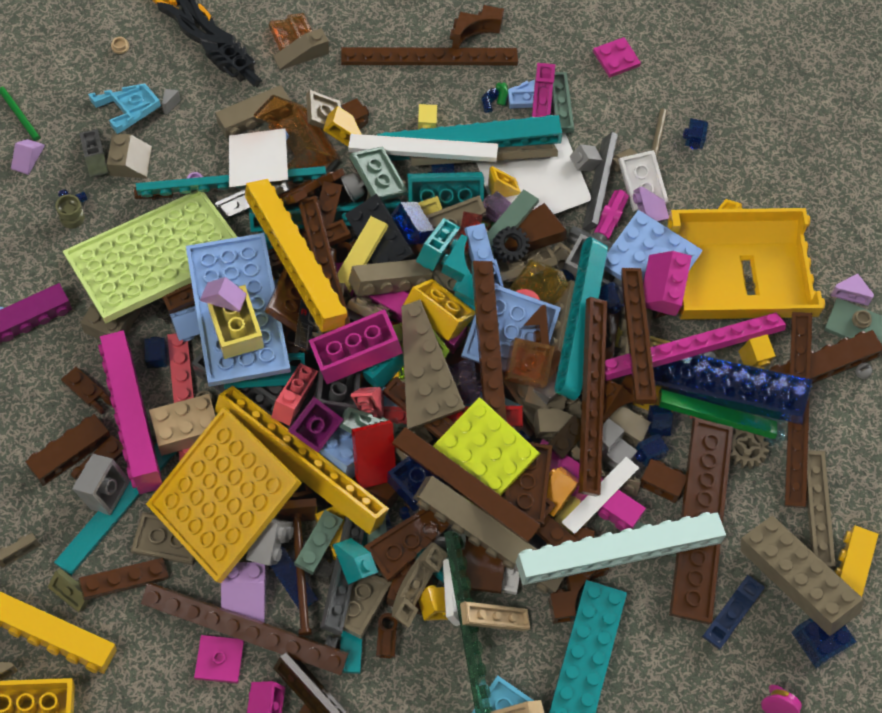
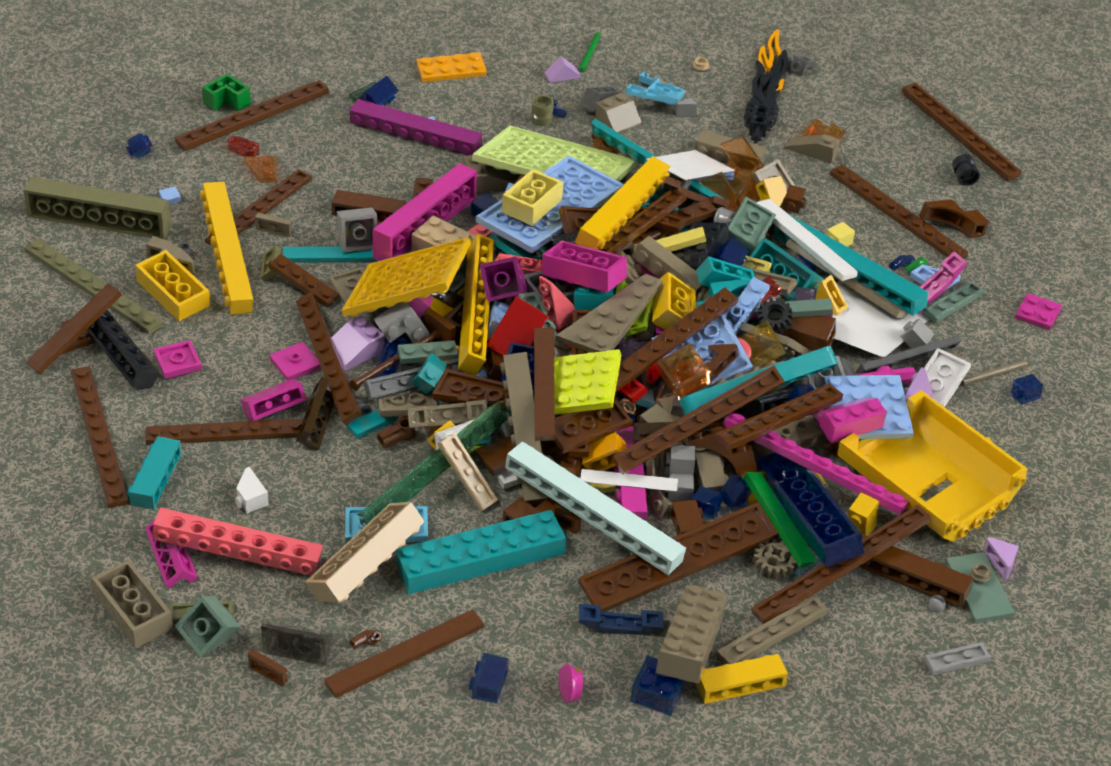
camera: 55 degrees right, 20 degrees down
lavender slope [200,277,247,312] -> none
none -> clear orange arm [592,138,612,153]

